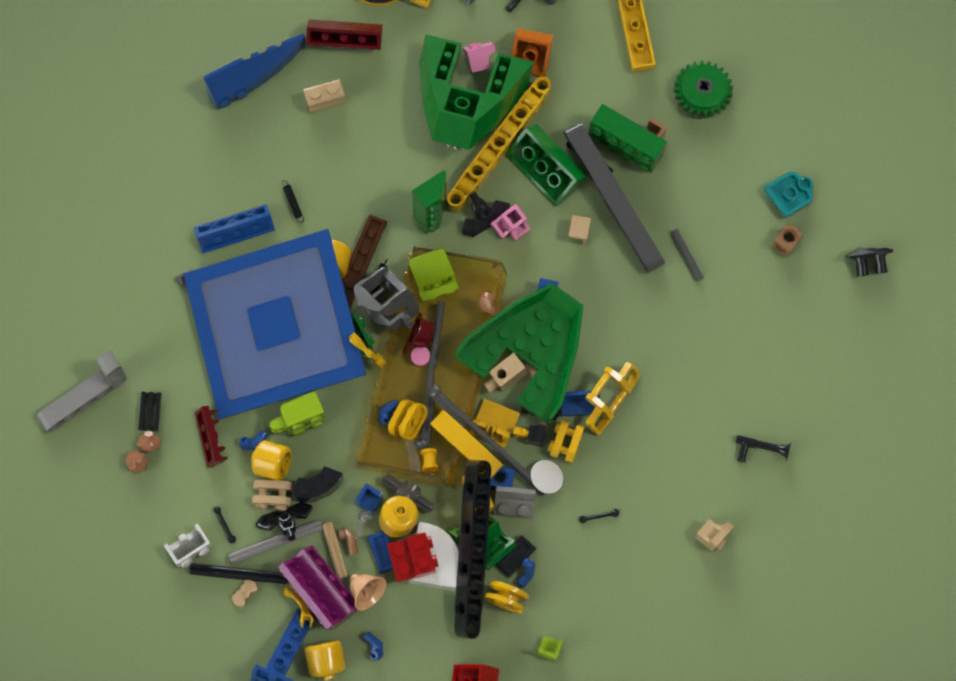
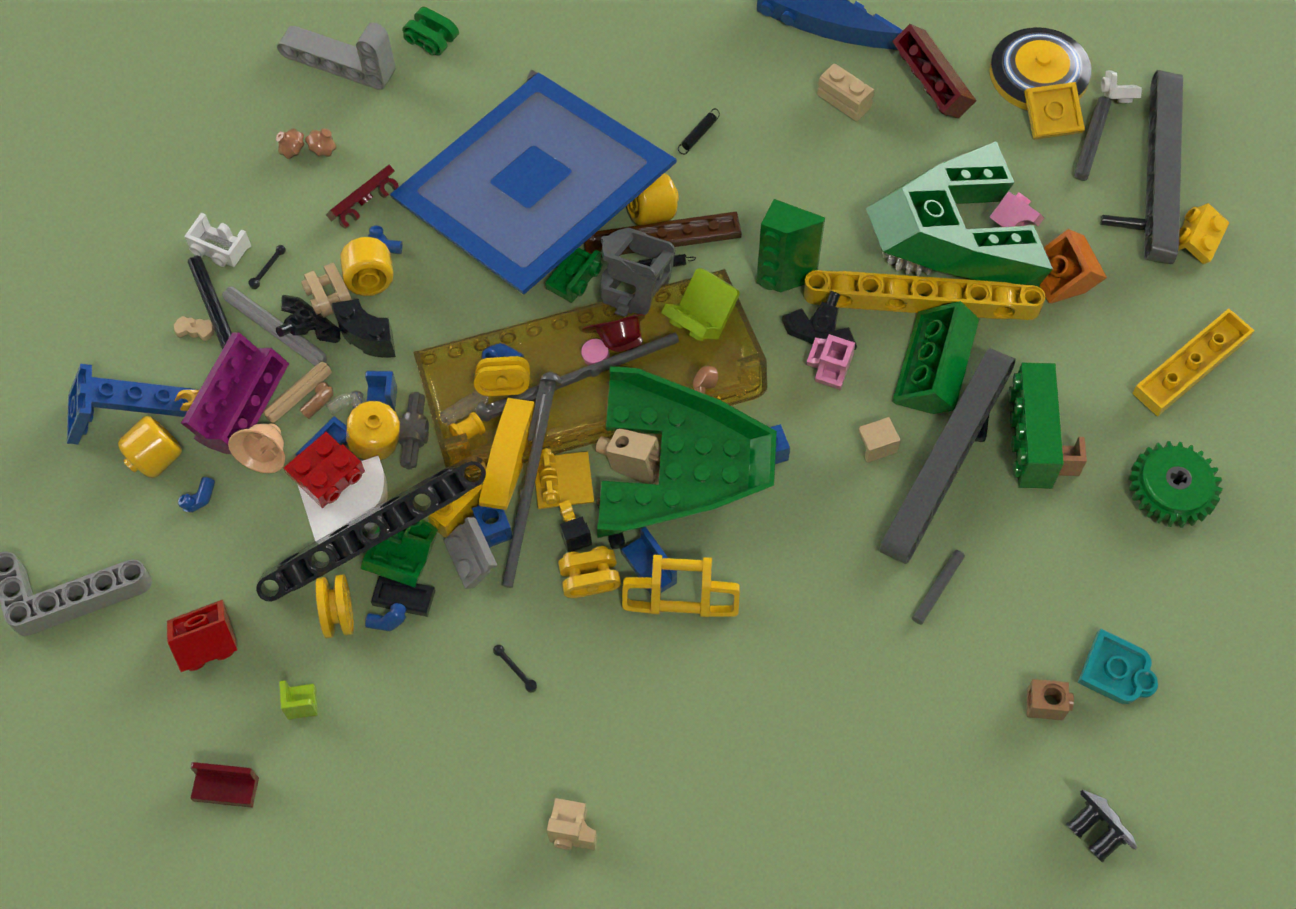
camera: 65 degrees right, 10 degrees down
black tile [138,391,162,432] -> none
blue fence [194,205,275,254] -> none
lime hinge [270,391,326,437] -> none
yellow piece [348,333,387,367] -> none
white sticker [531,460,563,494] -> none
black piece [736,435,791,463] -> none
none -> green brick [402,7,459,56]

